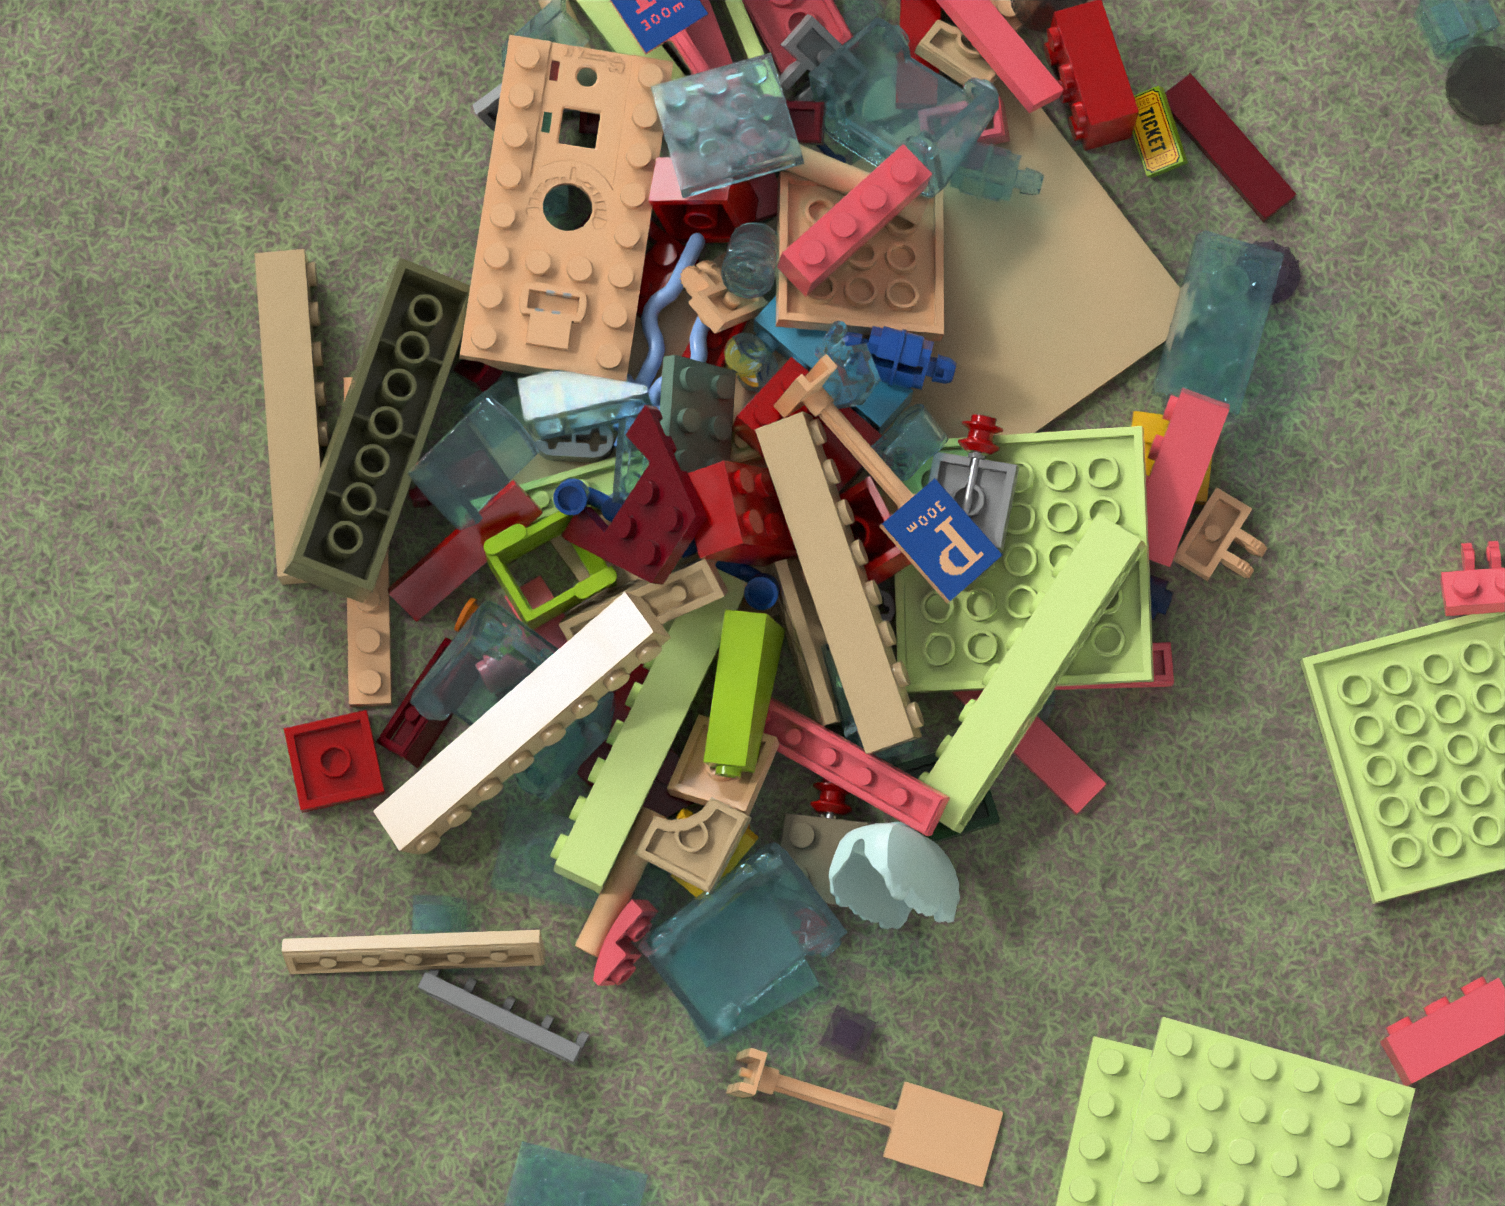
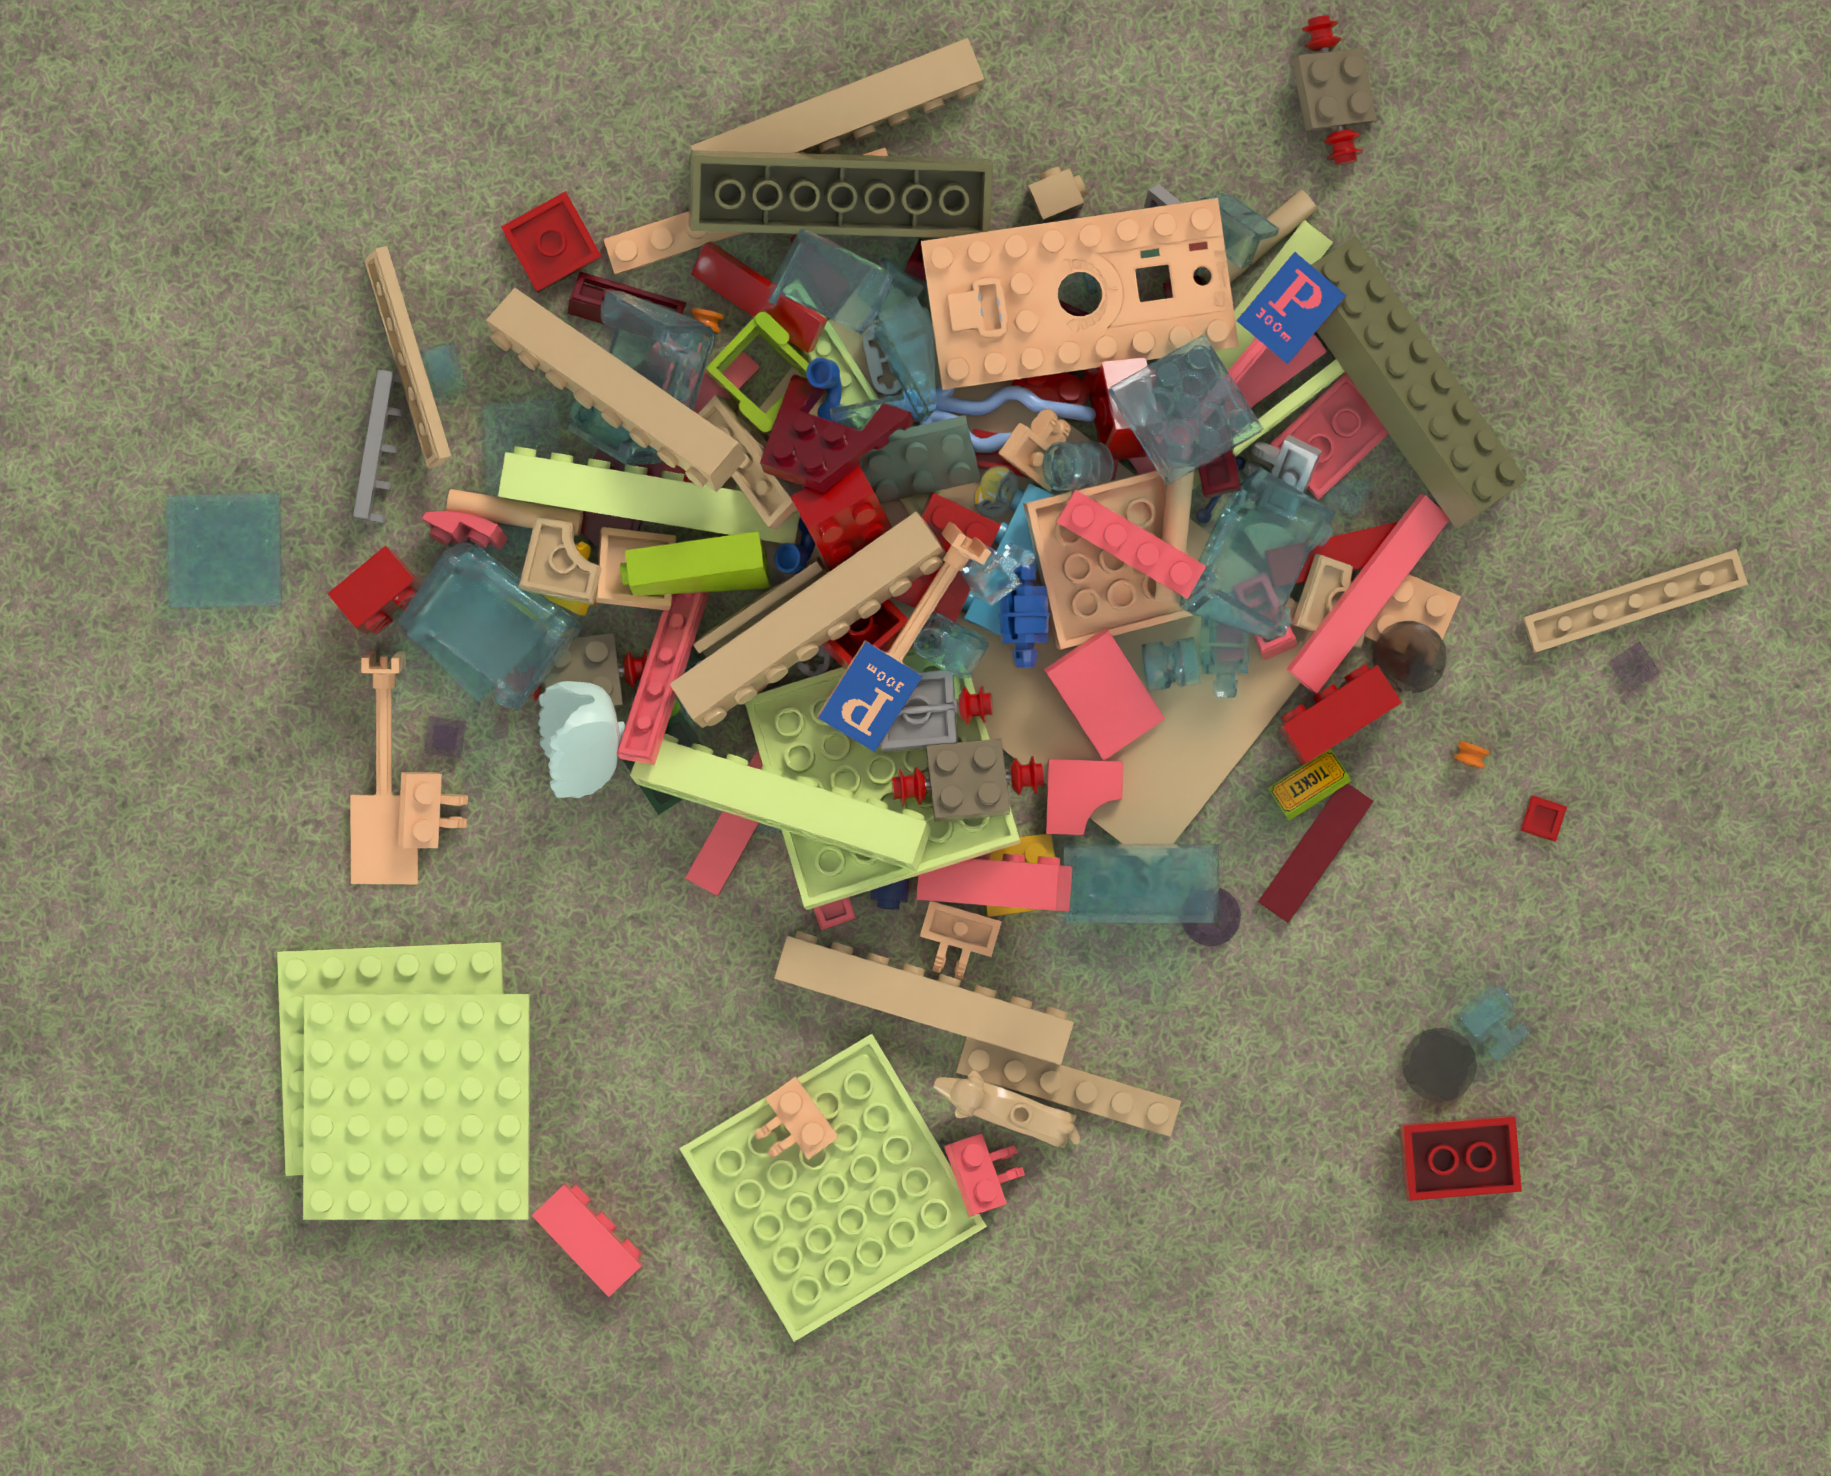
camera: 75 degrees right, 10 degrees up
none -> red brick [327,545,424,635]
none -> light nougat hinge [398,772,468,848]
none -> light nougat hinge [753,1076,839,1159]
none -> tan brick [774,931,1074,1065]
none -> dark tan plate [891,739,1044,822]
none -> tan animal [934,1071,1080,1148]
none -> tan plate [956,1037,1181,1137]
none -> tan brick [1028,167,1088,224]
none -> coral tile [1044,628,1165,761]
none -> coral tile [1046,759,1123,835]
none -> clear light blue wheel [1141,637,1201,692]

